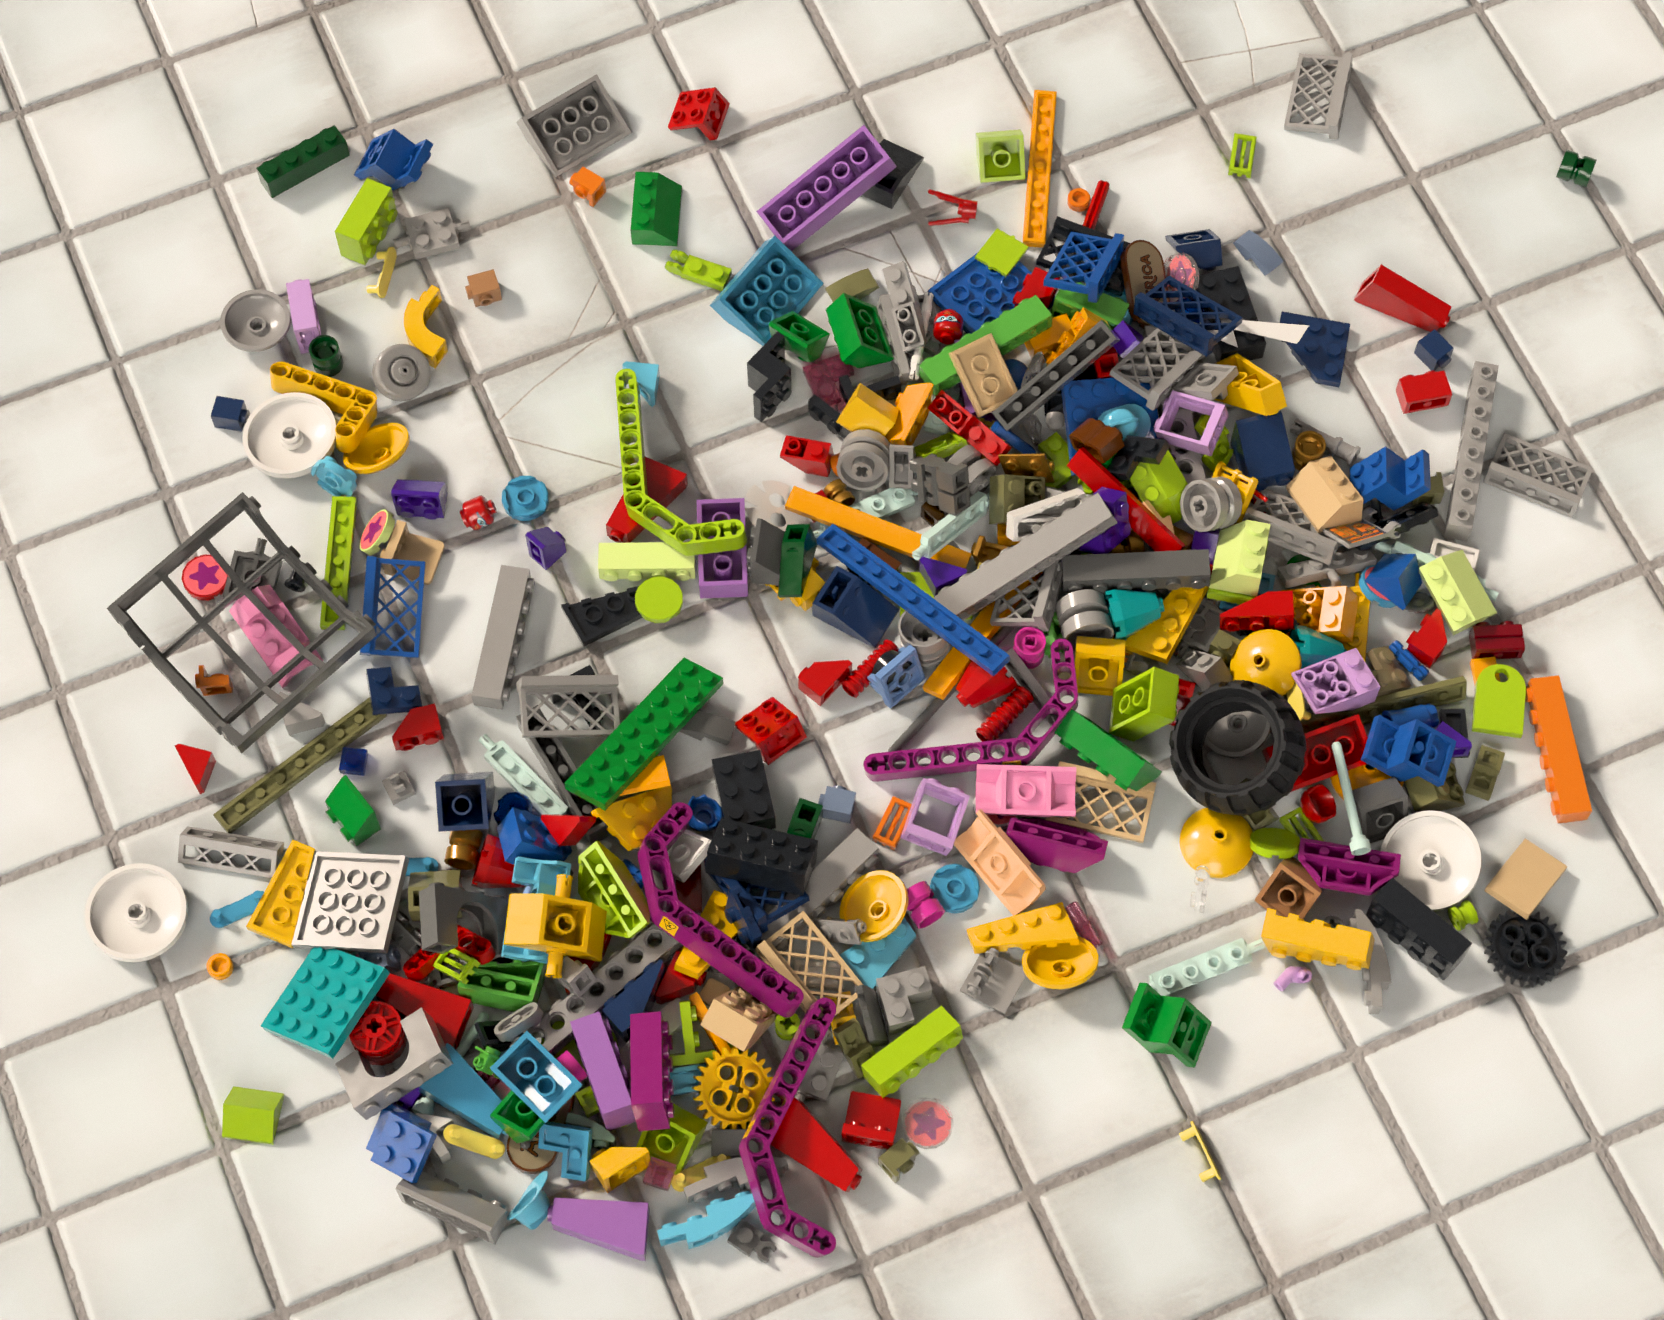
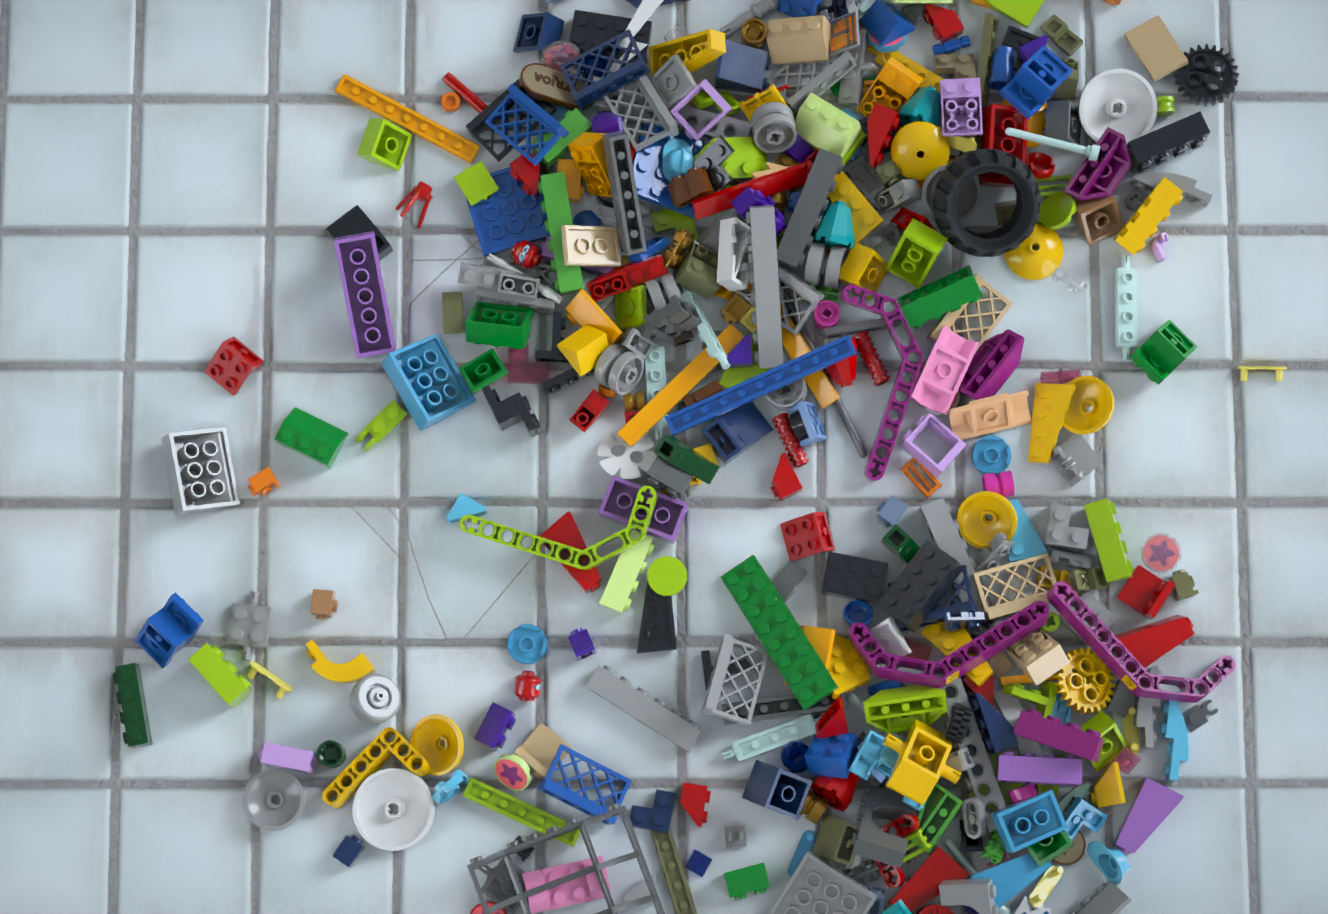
camera: 65 degrees left, 15 degrees up
none -> black tyre [945,704,973,744]

